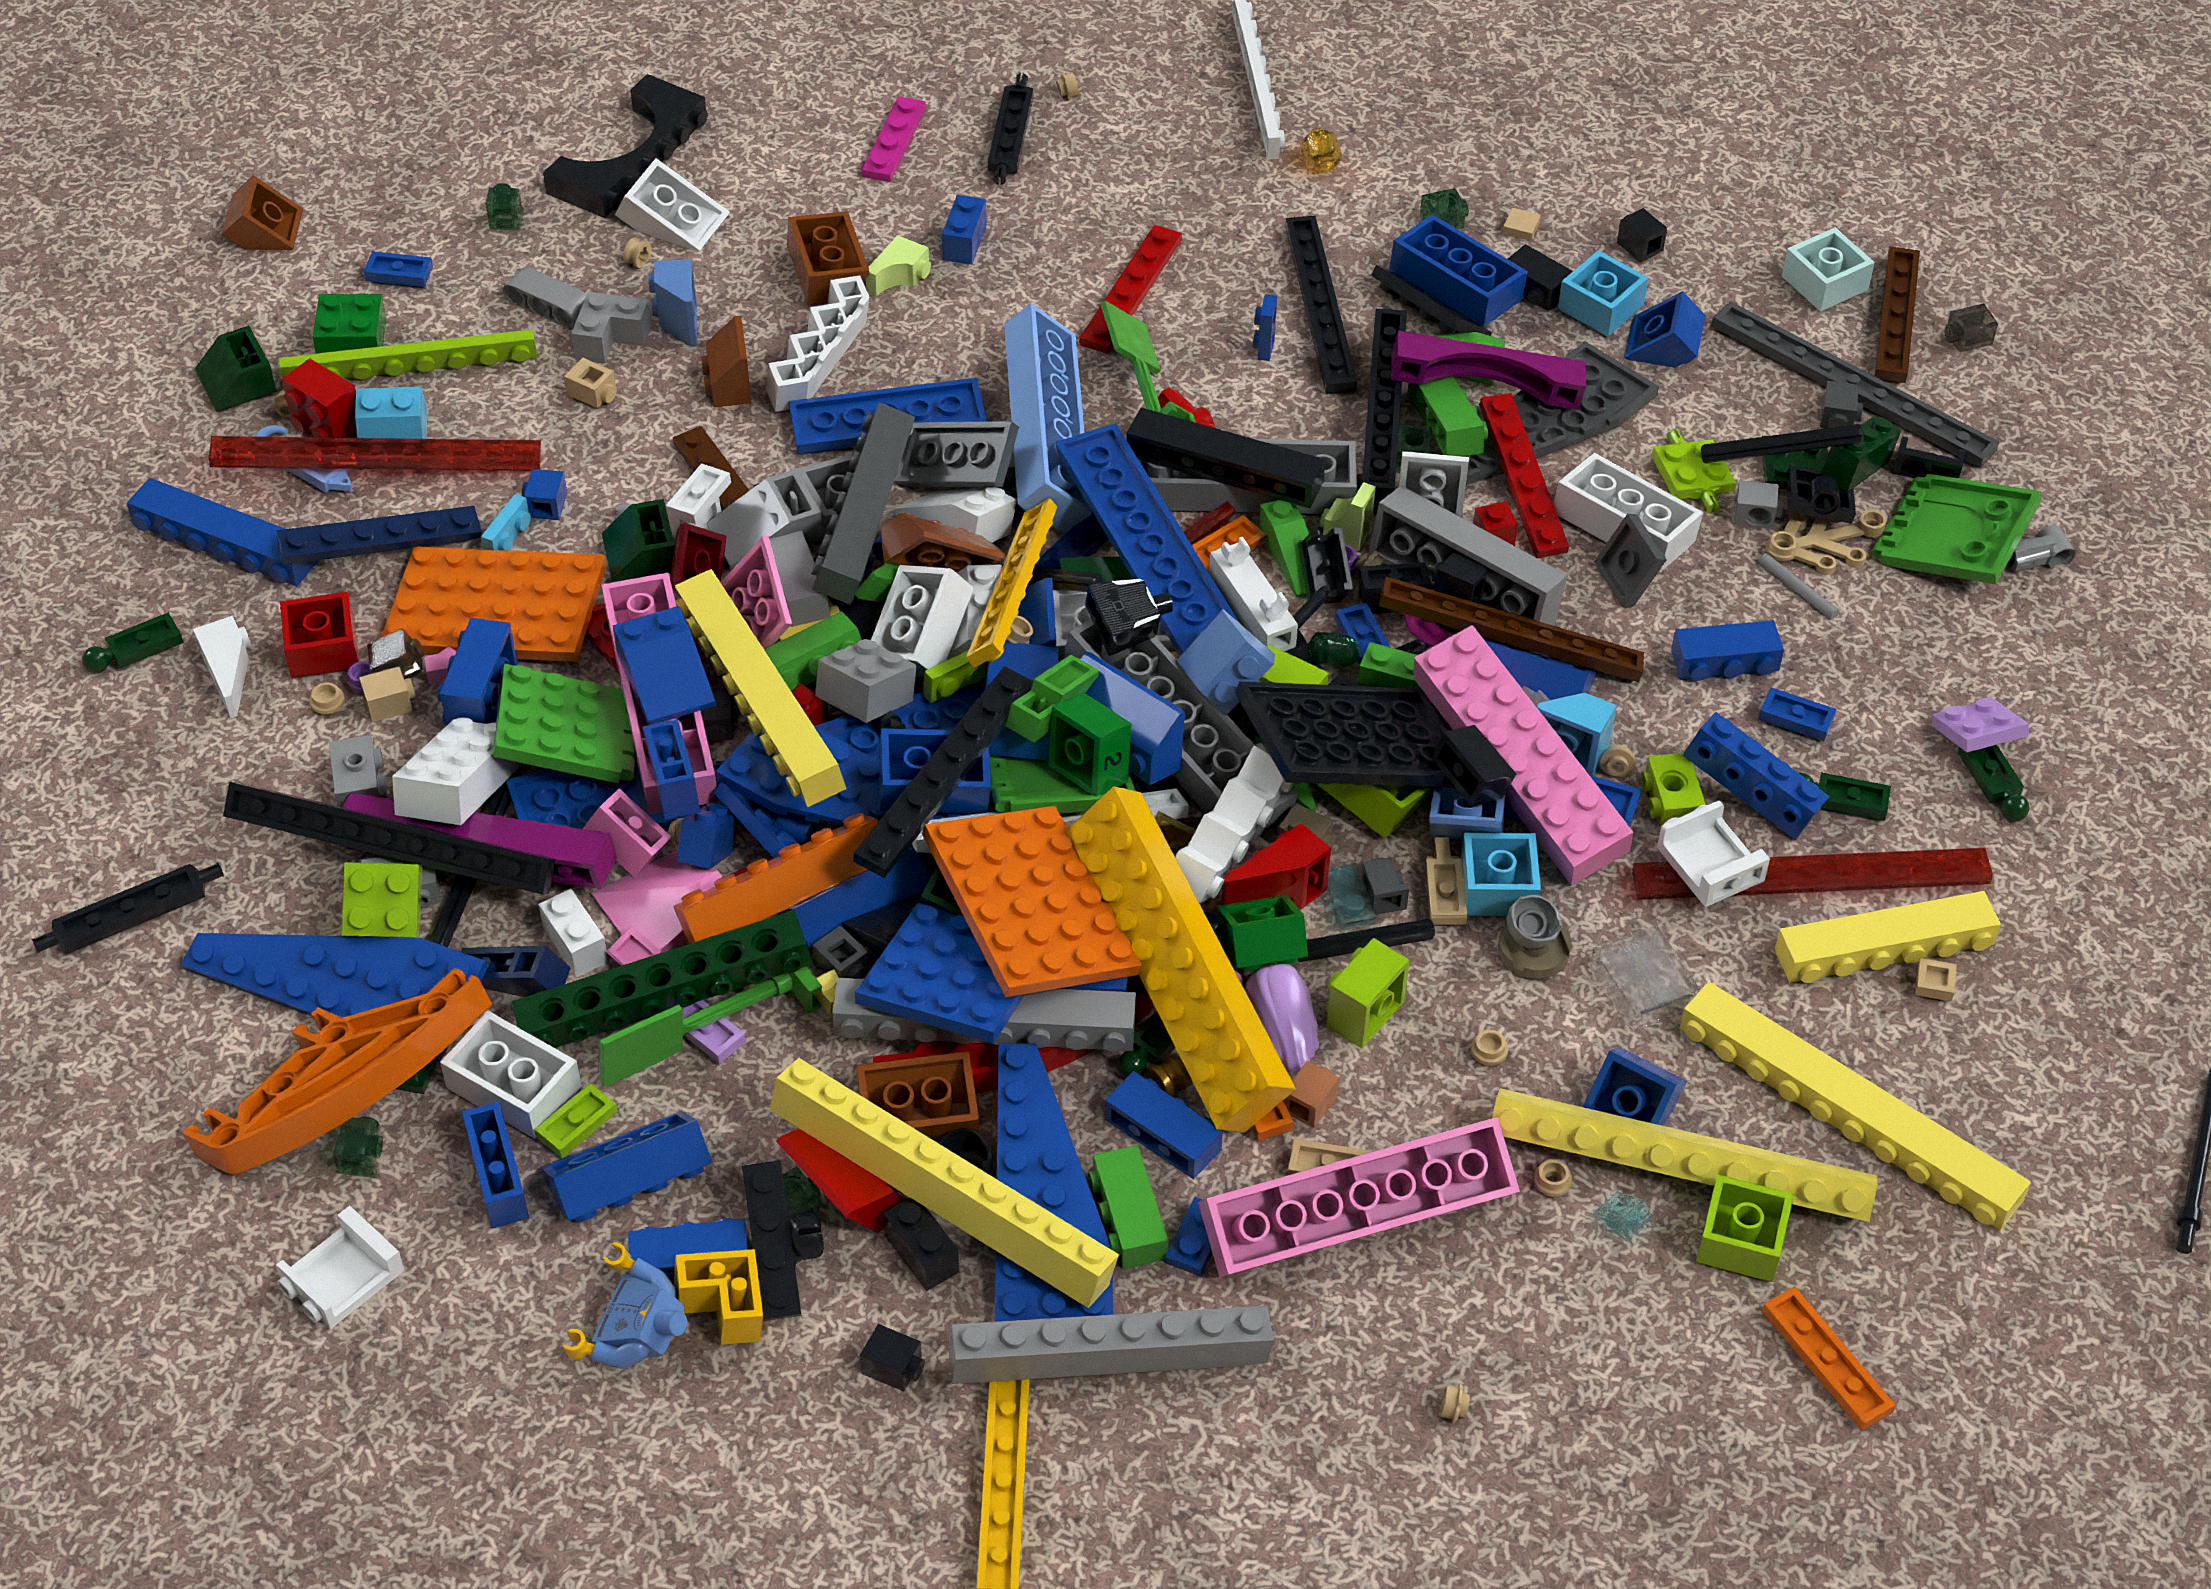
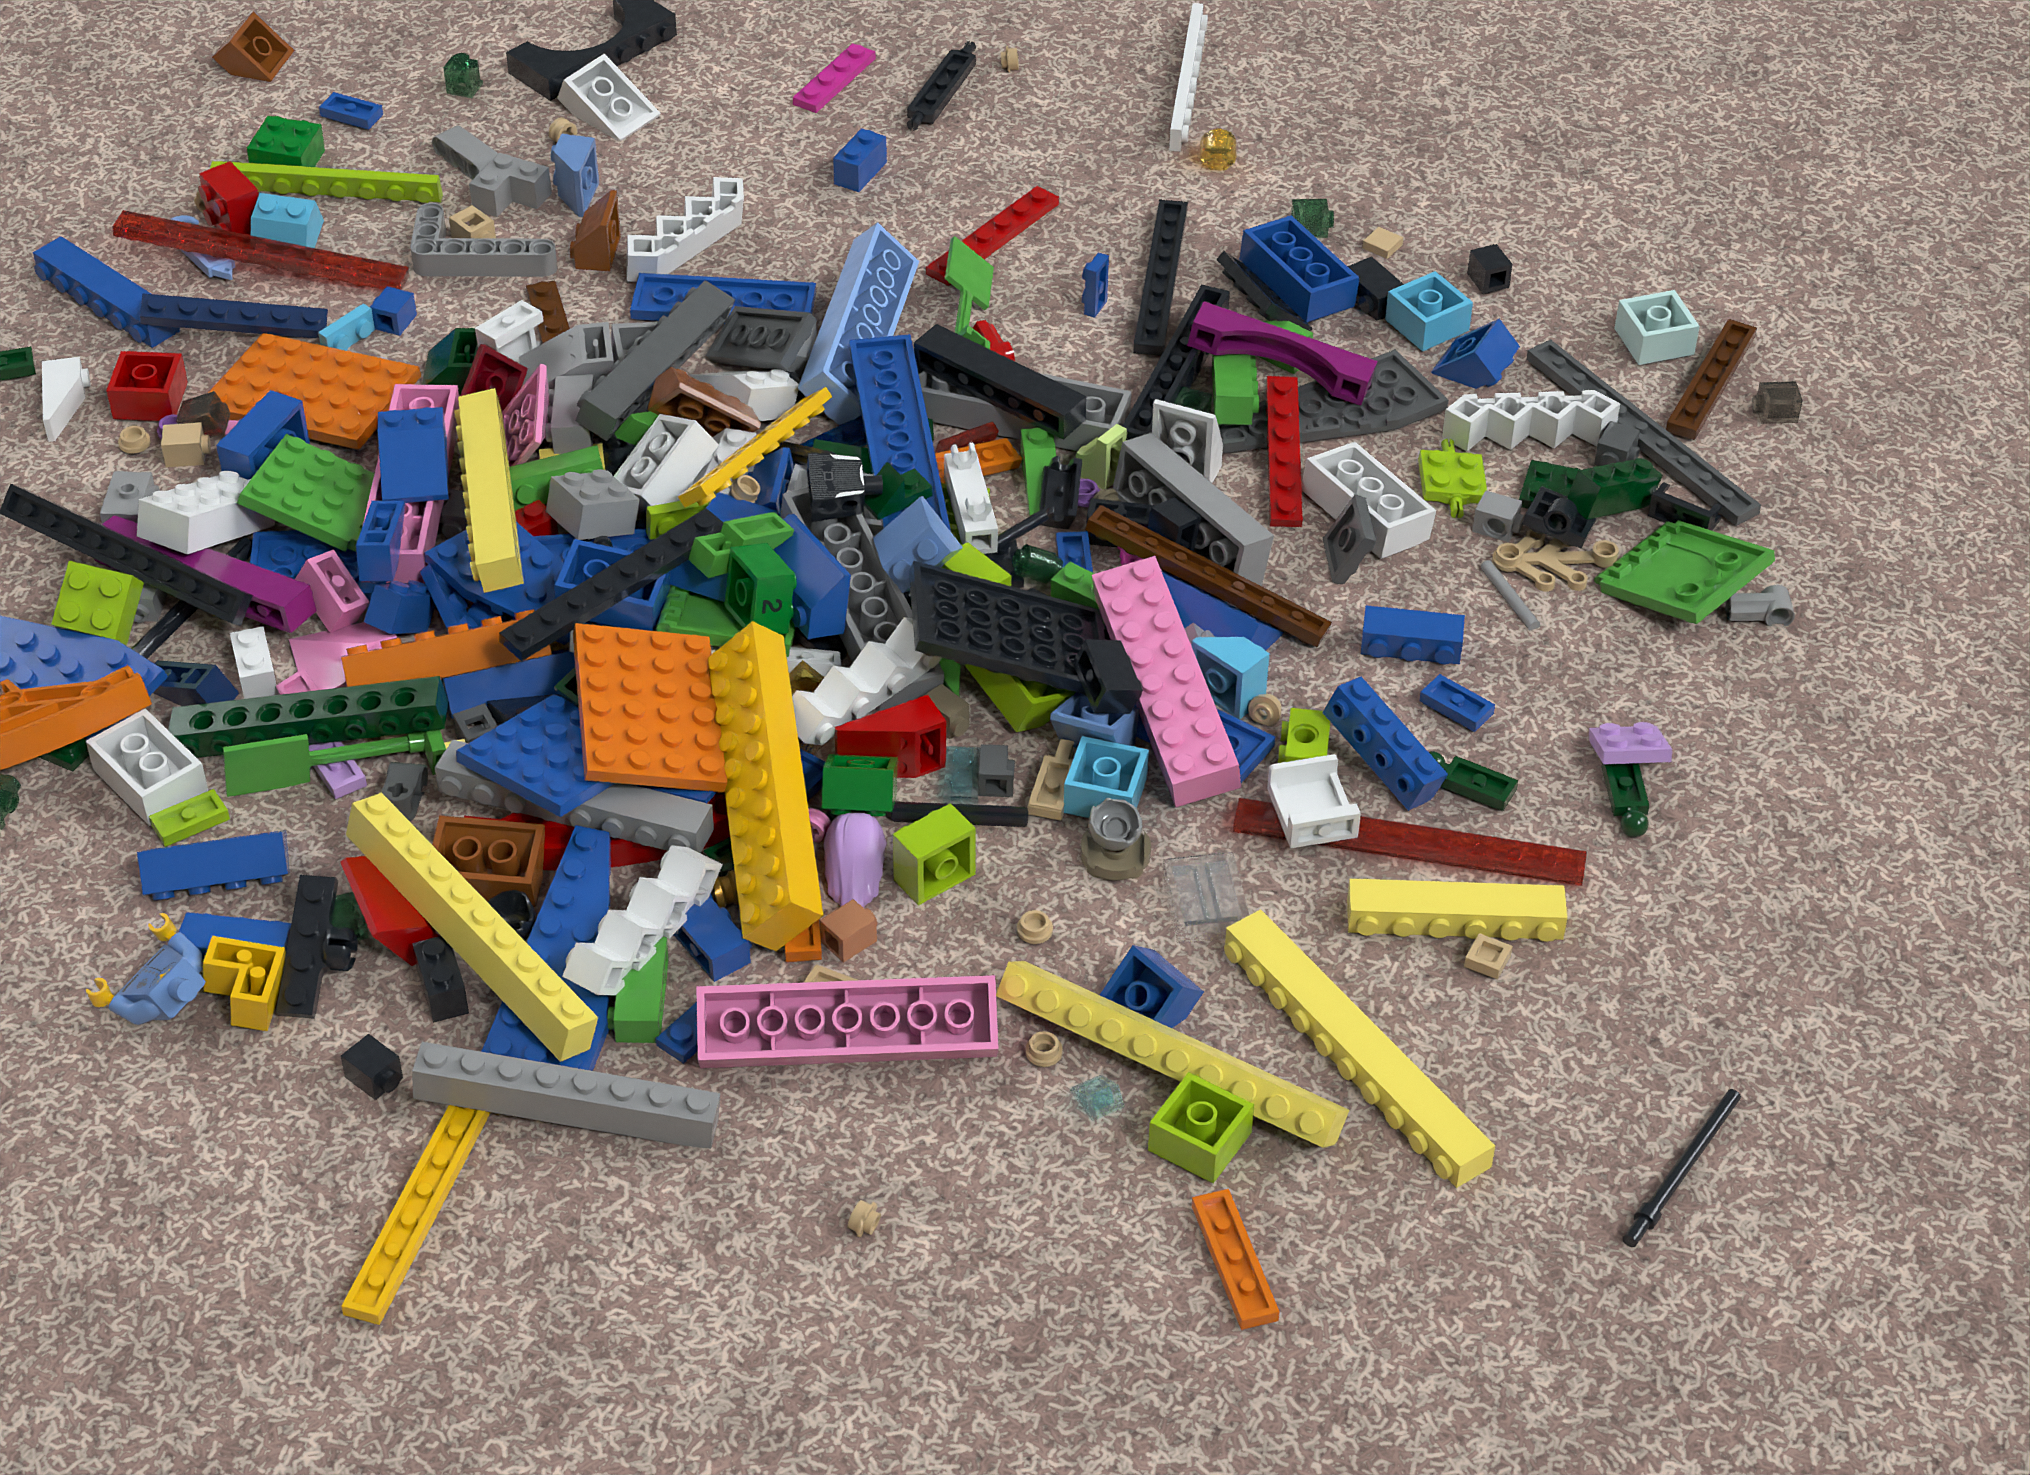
camera: 15 degrees right, 5 degrees down
dark green slope [195,326,277,412] -> none
blue brick [462,1101,529,1228] -> none
dark orange slope [787,211,869,305] -> none
yellowish green arch [865,235,931,296] -> none
red brick [1473,501,1518,546] -> none
black axle [1701,424,1864,463] -> none
none -> dark grey piece [382,762,428,821]
none -> light grey beam [410,203,558,277]
none -> white brick [562,846,723,995]
none -> dark green slope [864,462,933,520]
none -> white brick [1442,390,1620,451]

